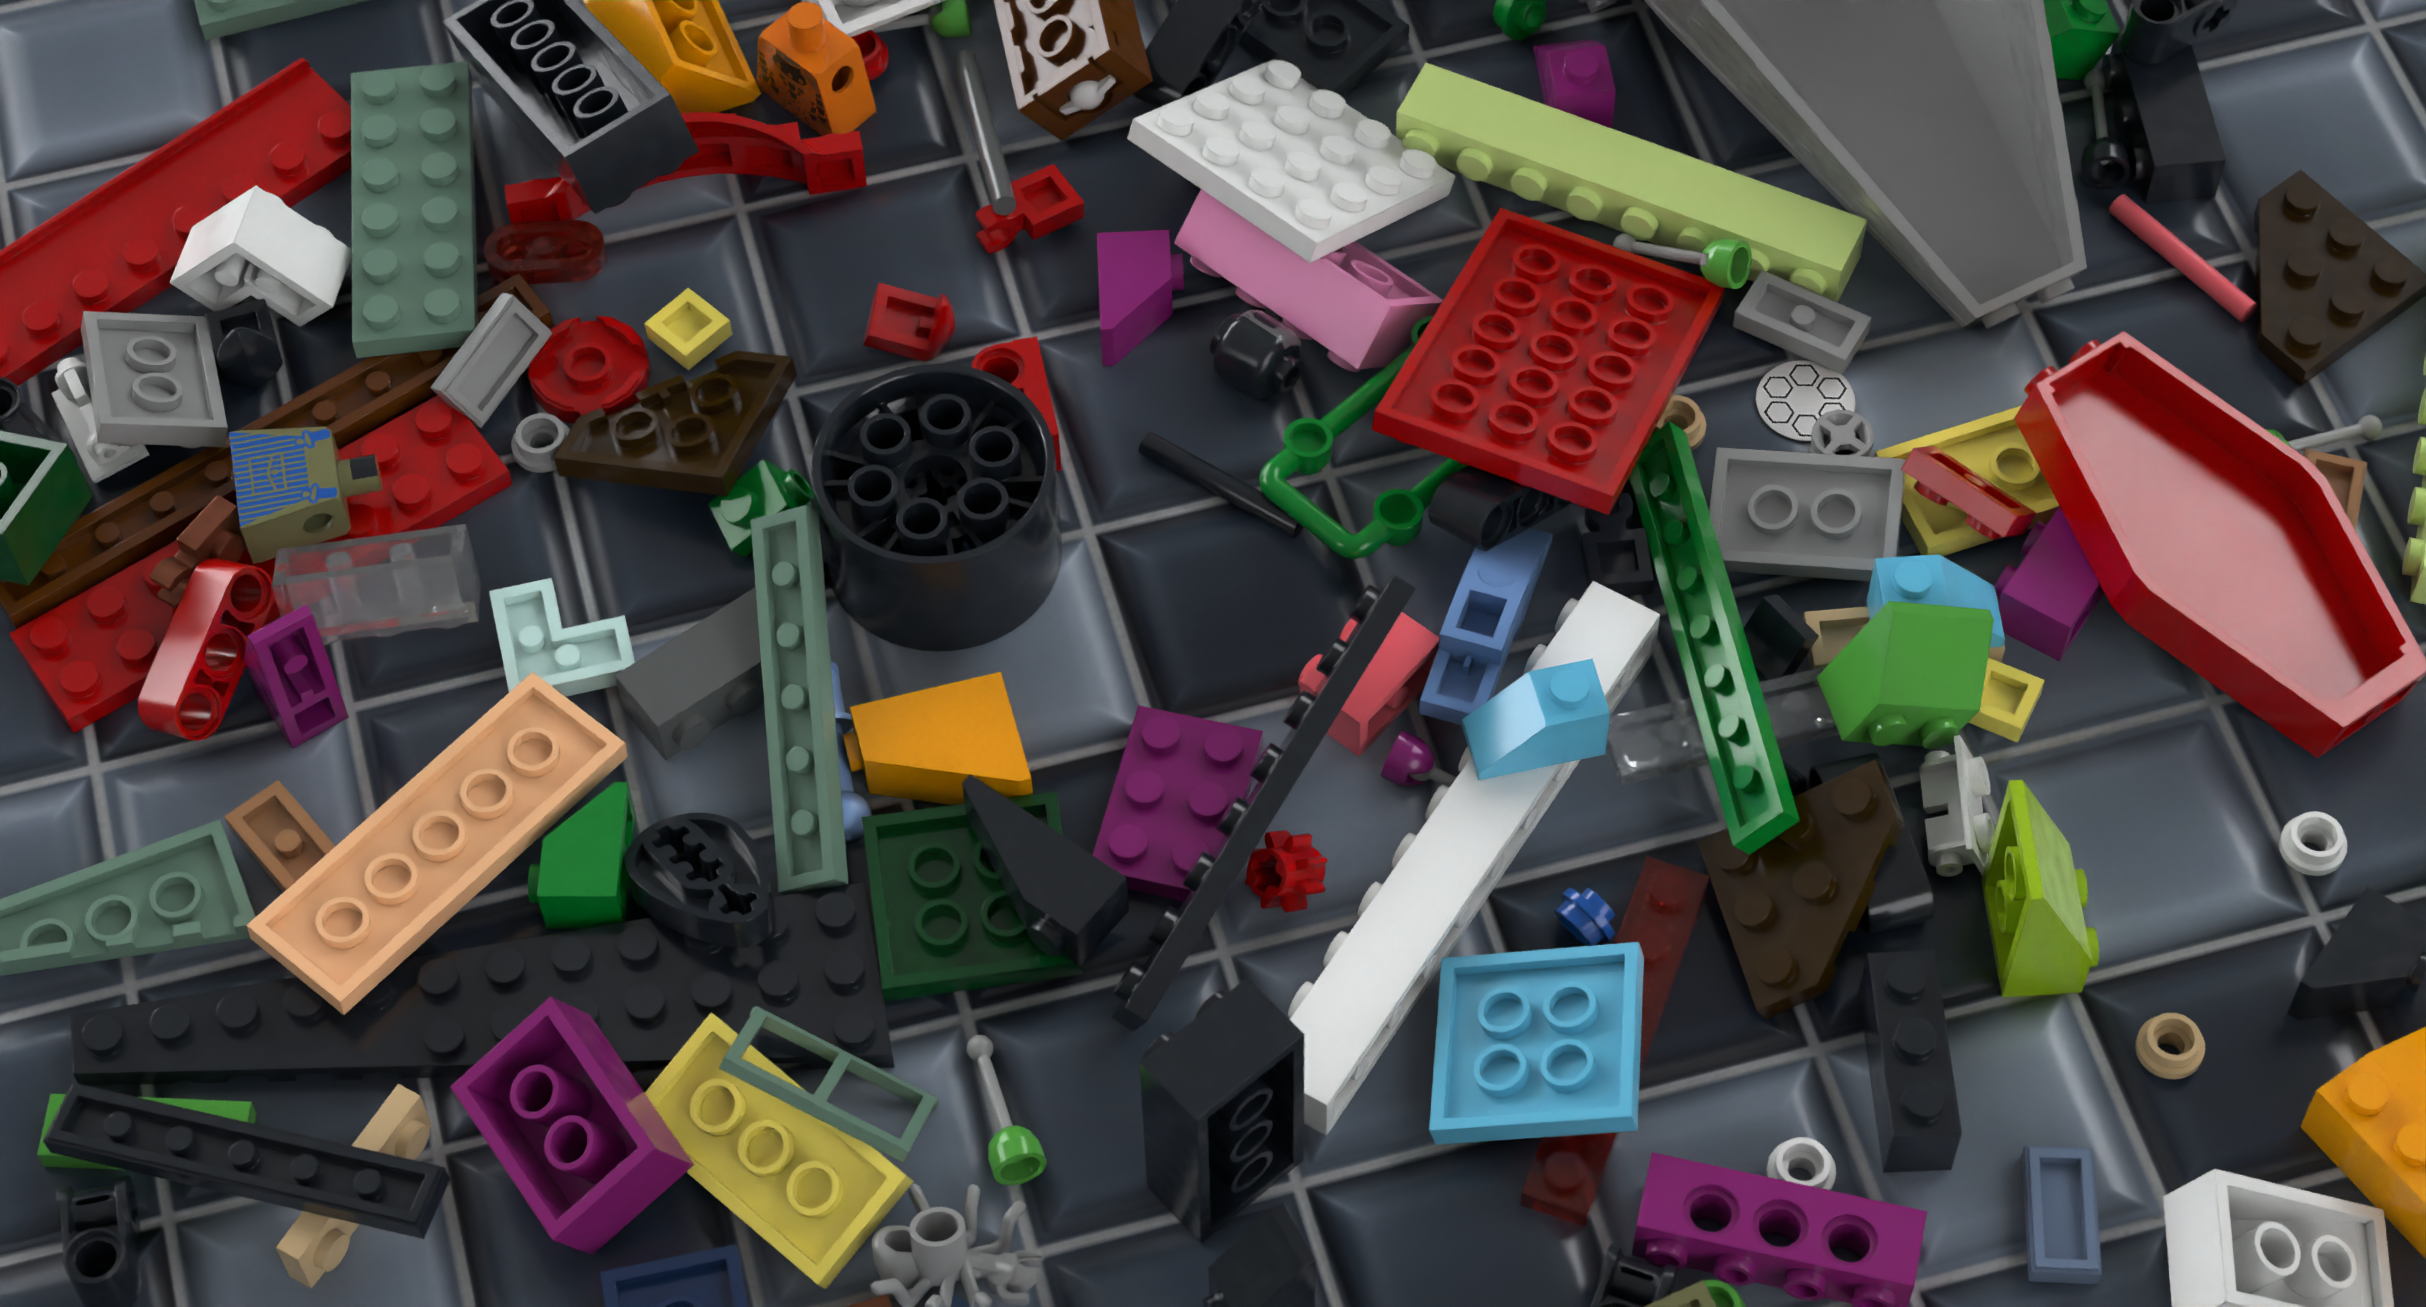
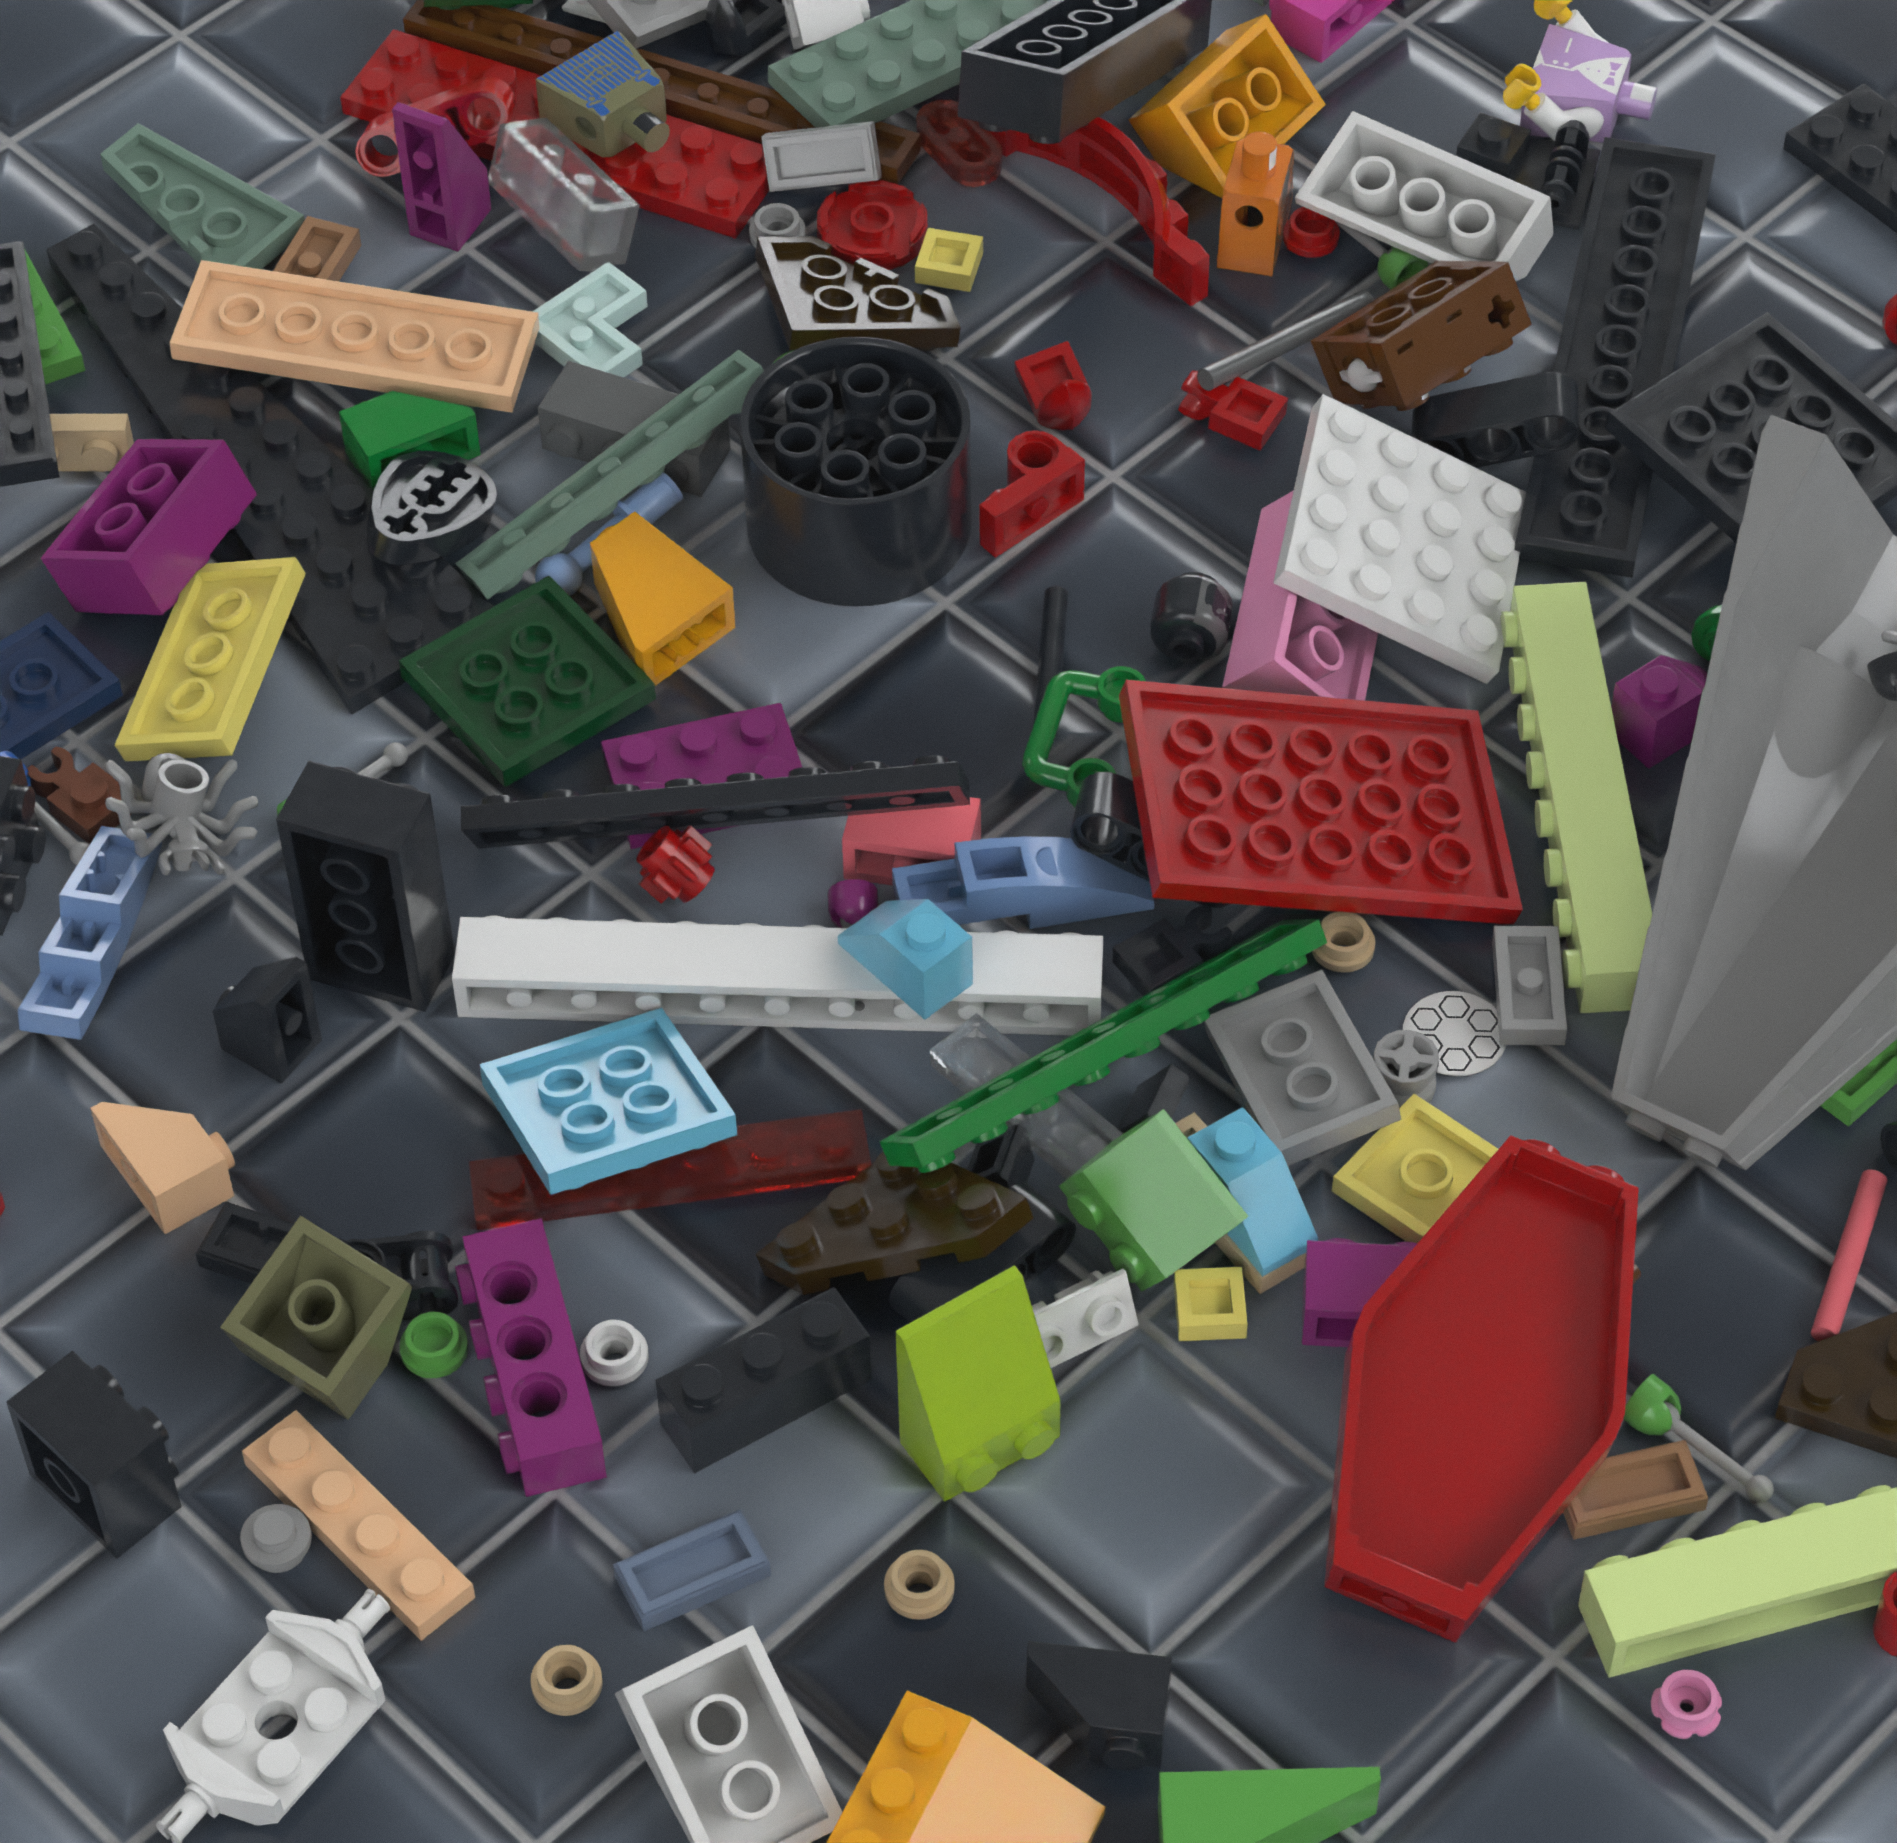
camera: 60 degrees right, 5 degrees down
copper plate [149,495,246,609] -> none
sand green window [719,1006,939,1162] -> none
black slope [962,774,1129,967] -> none
magenta slope [1097,230,1184,366] -> none
blue plate [1554,888,1616,946] -> none
bright green hinge [1613,234,1752,289] -> none
red plate [1901,446,2037,540] -> none
white plate [2279,811,2348,876] -> none

